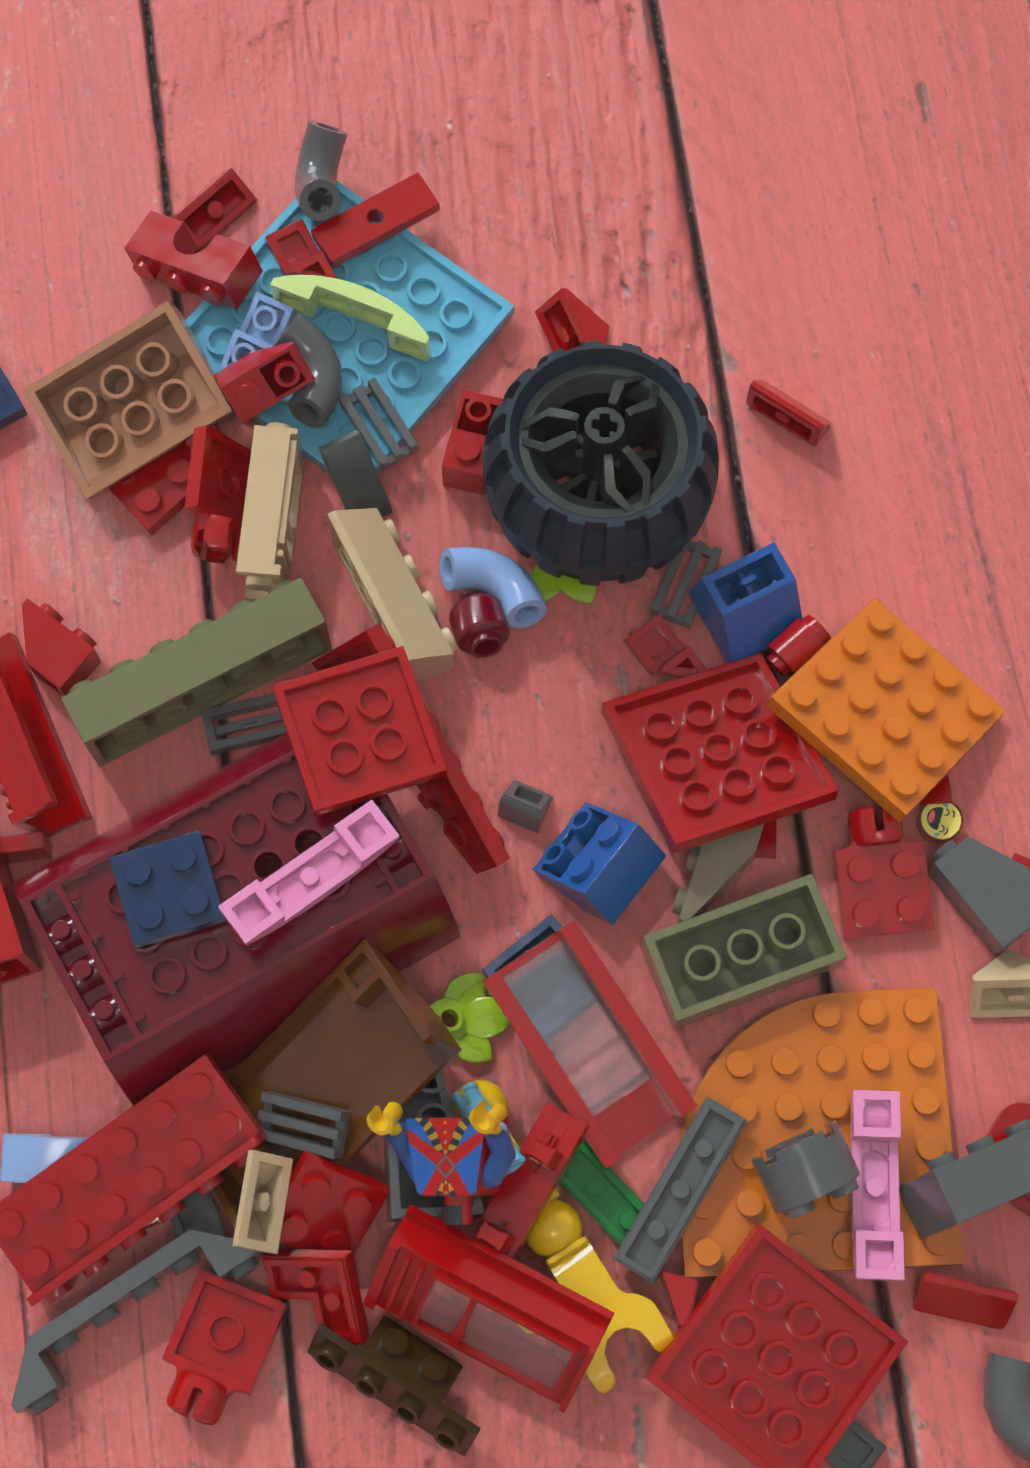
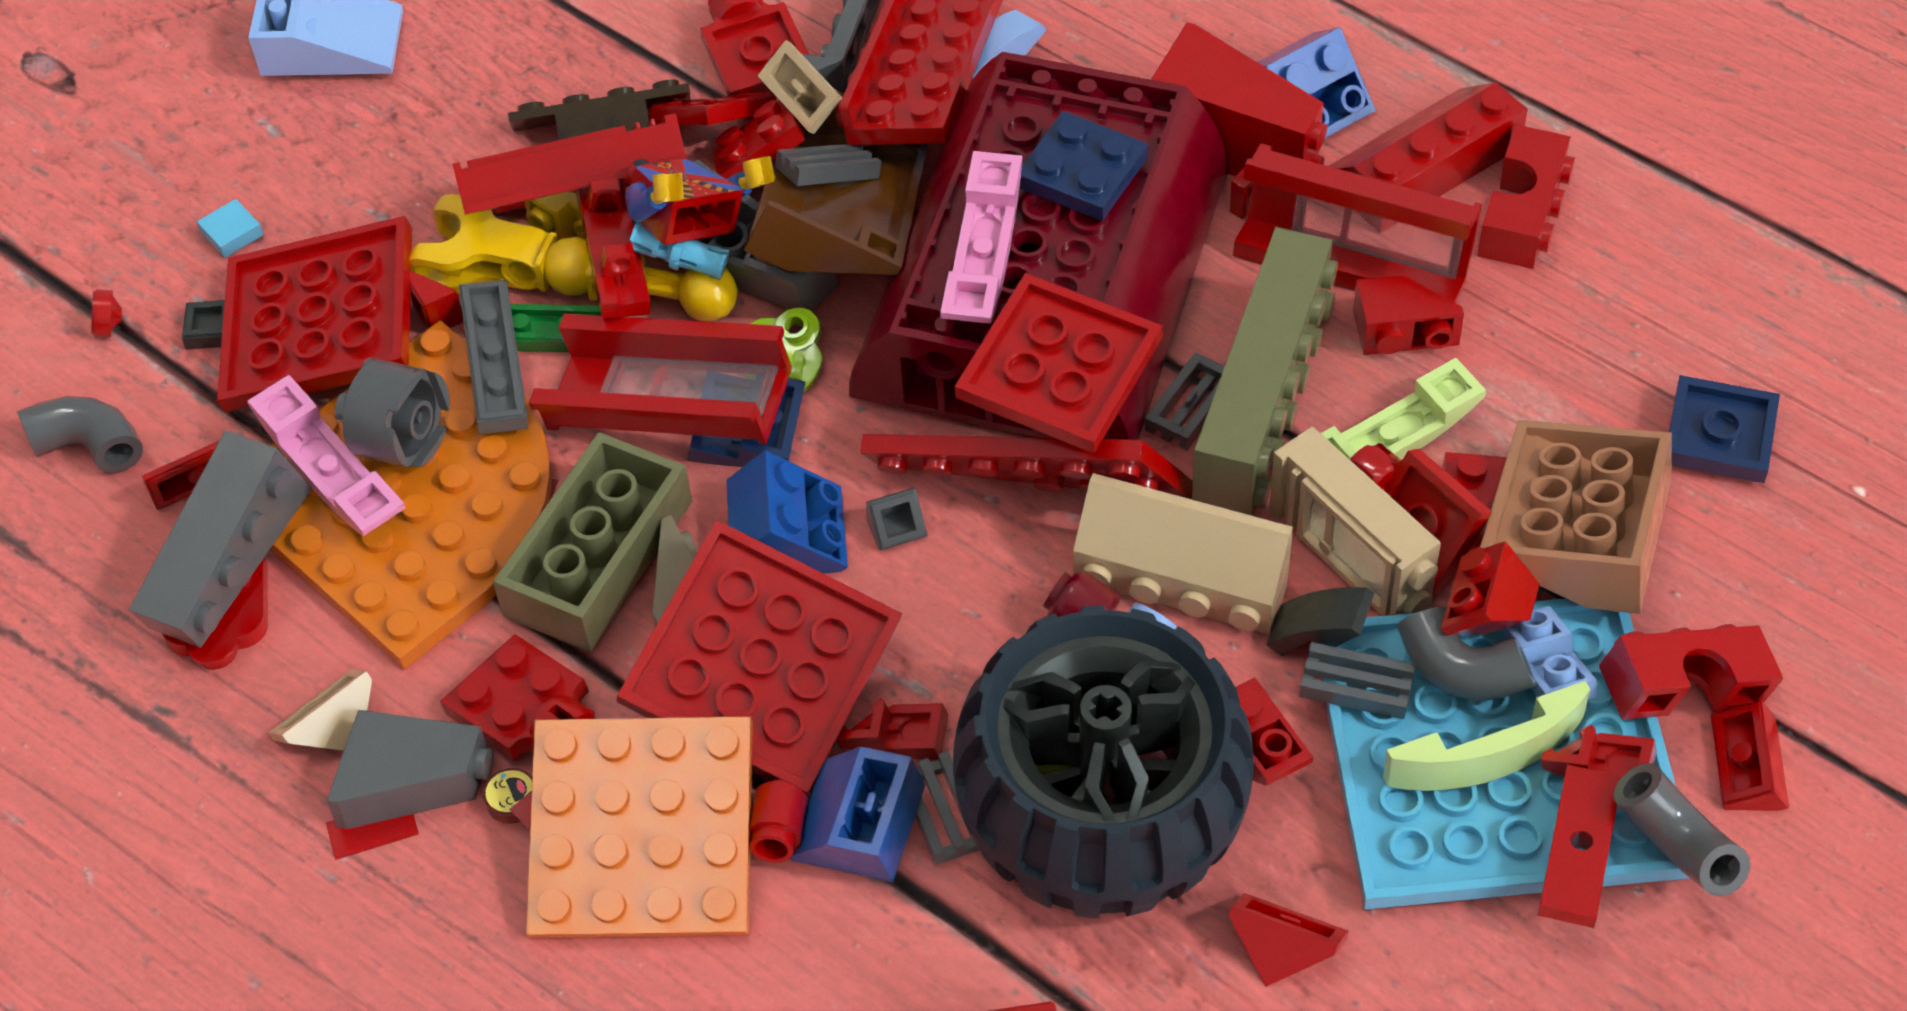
camera: 140 degrees right, 20 degrees down
none -> yellowish green slope [1321,358,1486,460]

